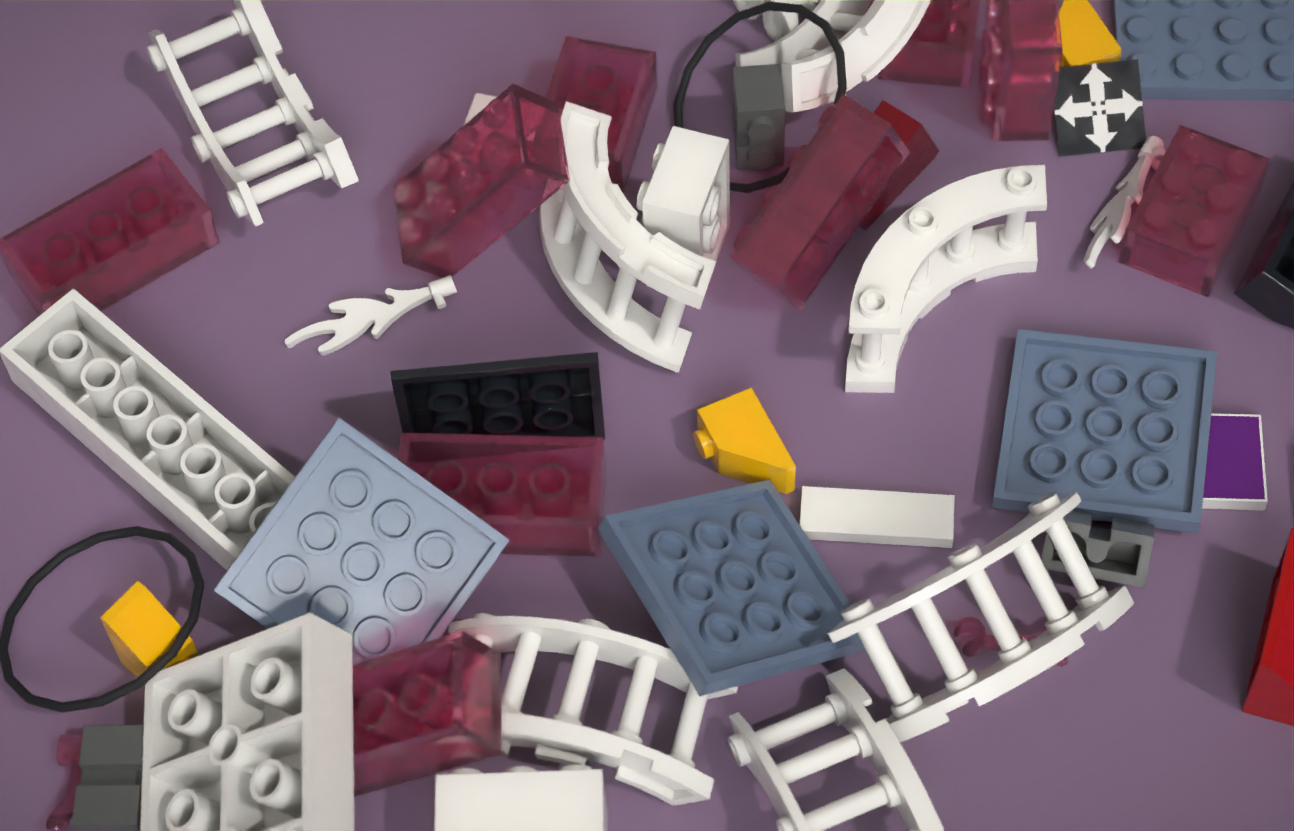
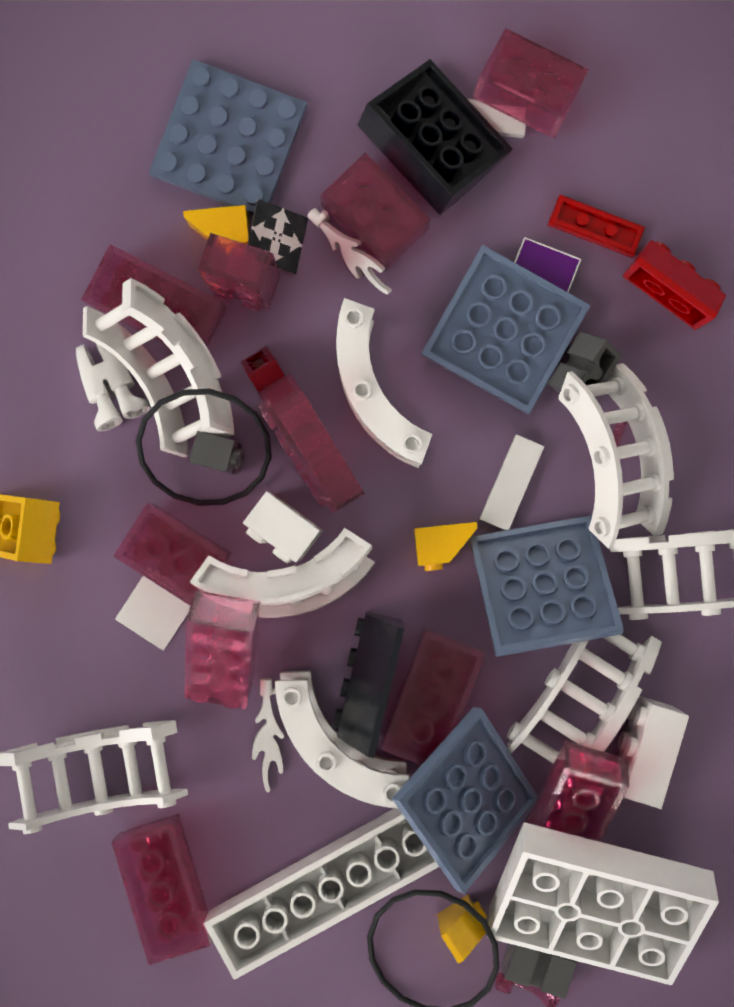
camera: 75 degrees left, 30 degrees up
none -> white fence [275,670,409,808]

